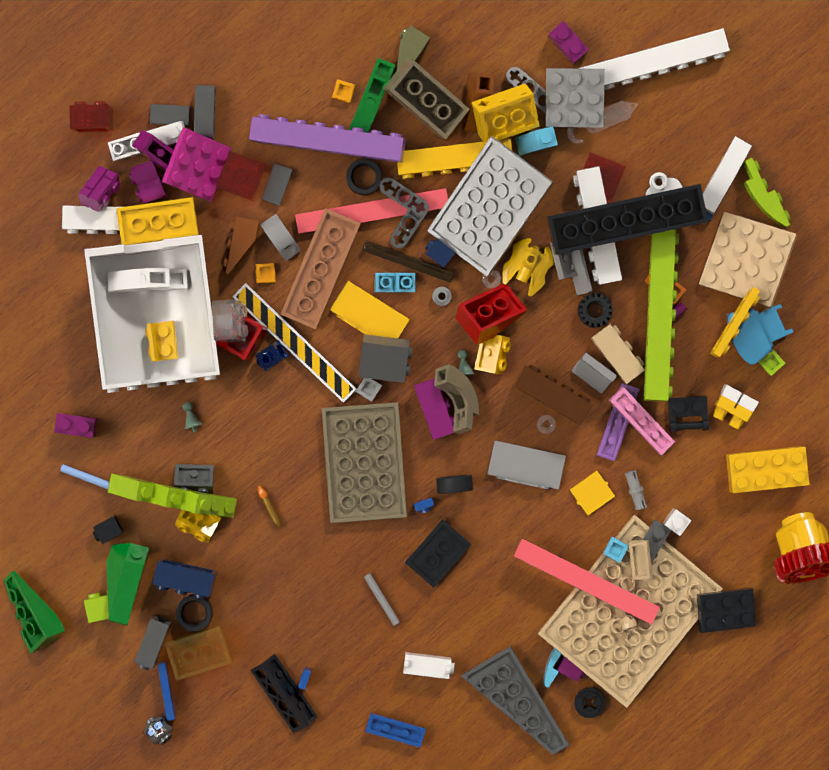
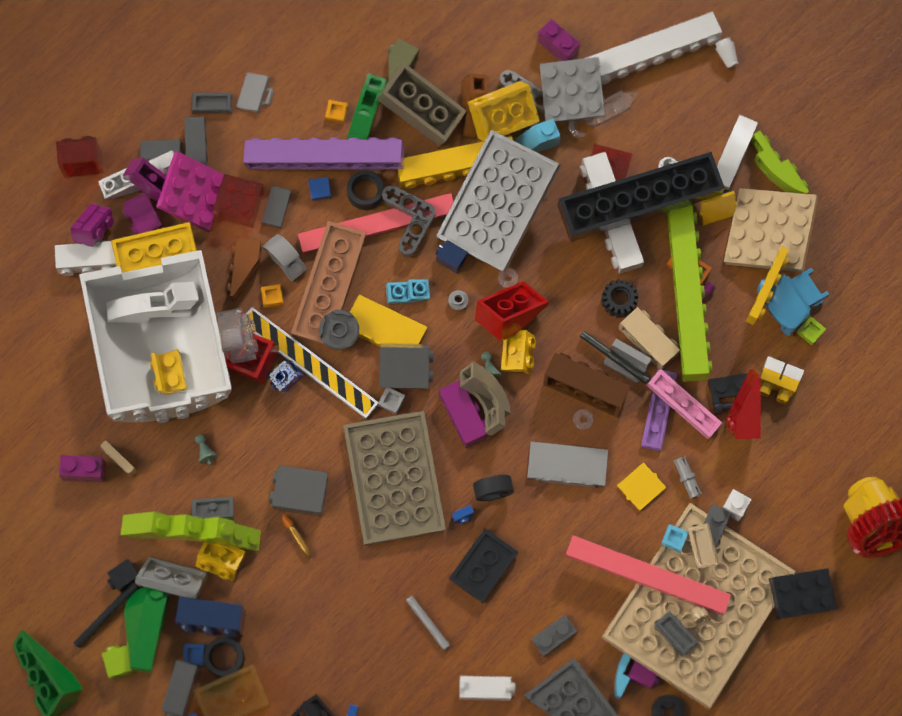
camera: 15 degrees left, 15 degrees down
light blue bar [60,464,110,489] -> none
dark brown axle [363,240,454,283] -> none
yellow piece [502,238,554,296] -> none
light grey bracket [550,242,592,295] -> none
yellow brick [726,446,810,493] -> none
none -> black bar [73,582,139,648]
none -> tan tile [101,440,137,477]
none -> light grey tile [135,557,208,599]
none -> white brick [163,282,199,310]
none -> blue tile [183,644,206,666]
none -> dark grey tile [192,93,232,114]
none -> light grey piece [236,73,274,113]
none -> dark grey brick [269,465,329,517]
none -> blue tile [308,177,331,201]
none -> dark grey tile [319,310,359,350]
none -> dark grey plate [531,615,577,657]
none -> pearl dark grey bar [580,331,650,384]
none -> dark grey tile [654,611,699,657]
none -> yellow piece [699,191,737,226]
none -> white cone [715,38,738,68]
none -> red slope [726,369,761,439]

